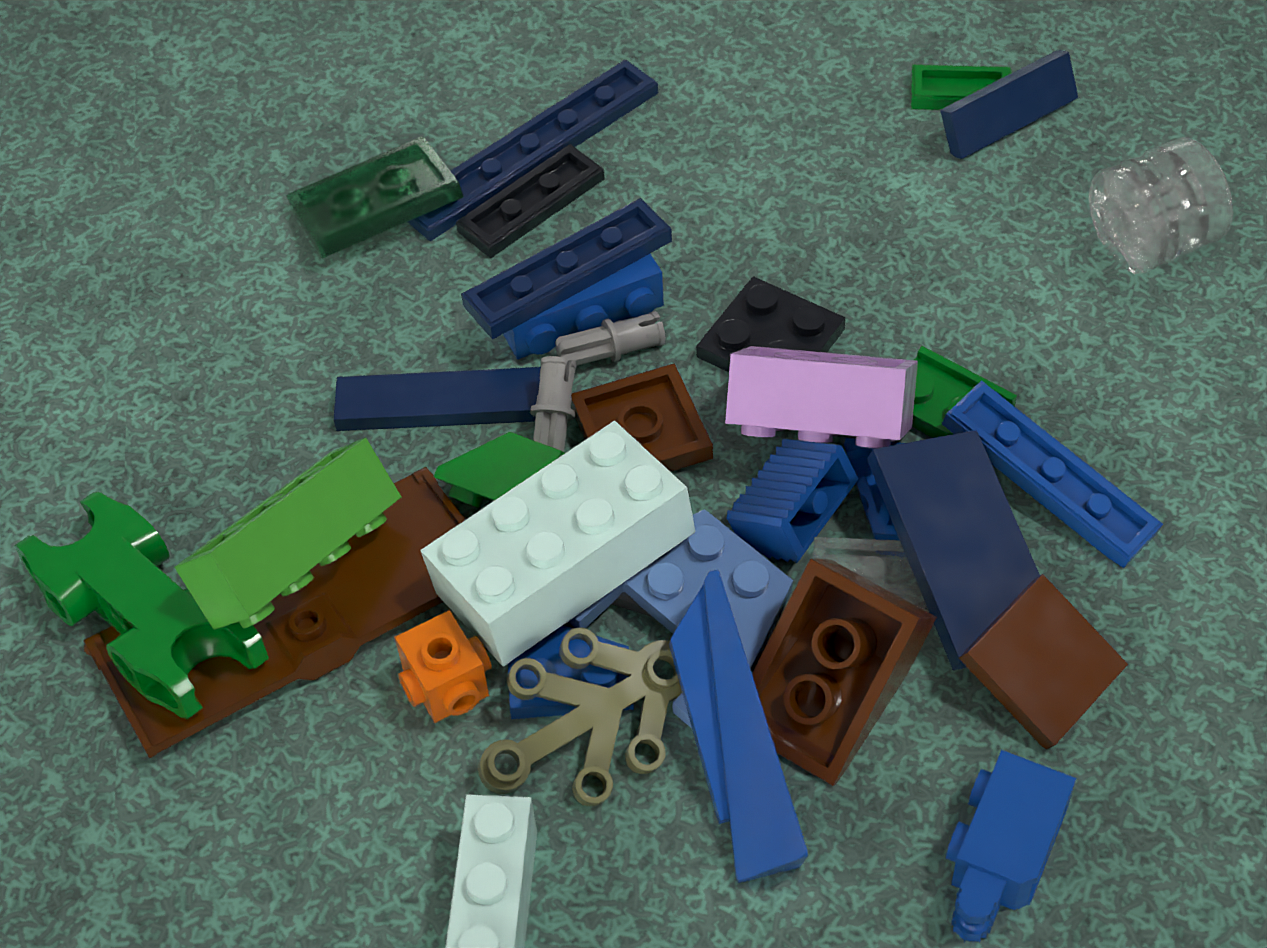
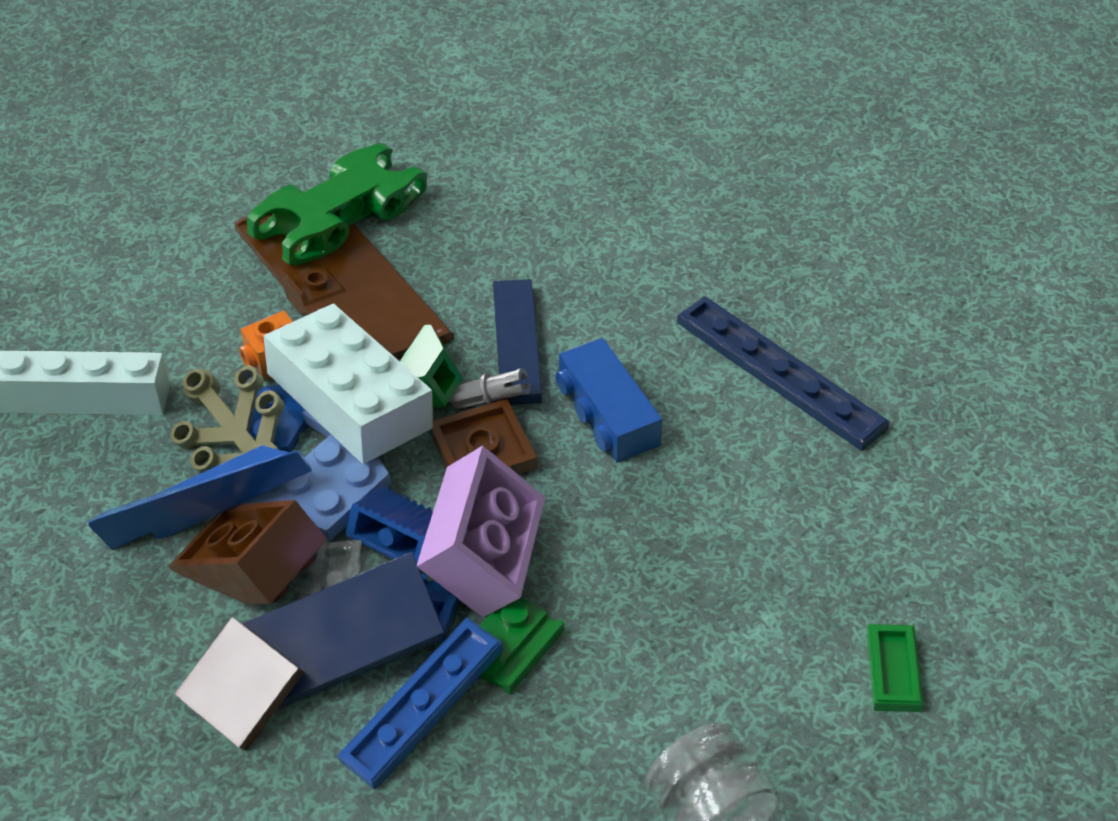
camera: 85 degrees right, 5 degrees down
bright green brick [174,437,401,630] -> none
clear green tile [286,137,463,258] -> none
black tile [456,144,605,258] -> none
dark blue tile [461,198,672,340] -> none
light grey axle [555,311,665,366] -> none
black plate [696,276,846,372] -> none
dark blue tile [940,50,1079,159] -> none
blue hinge [946,750,1076,943] -> none

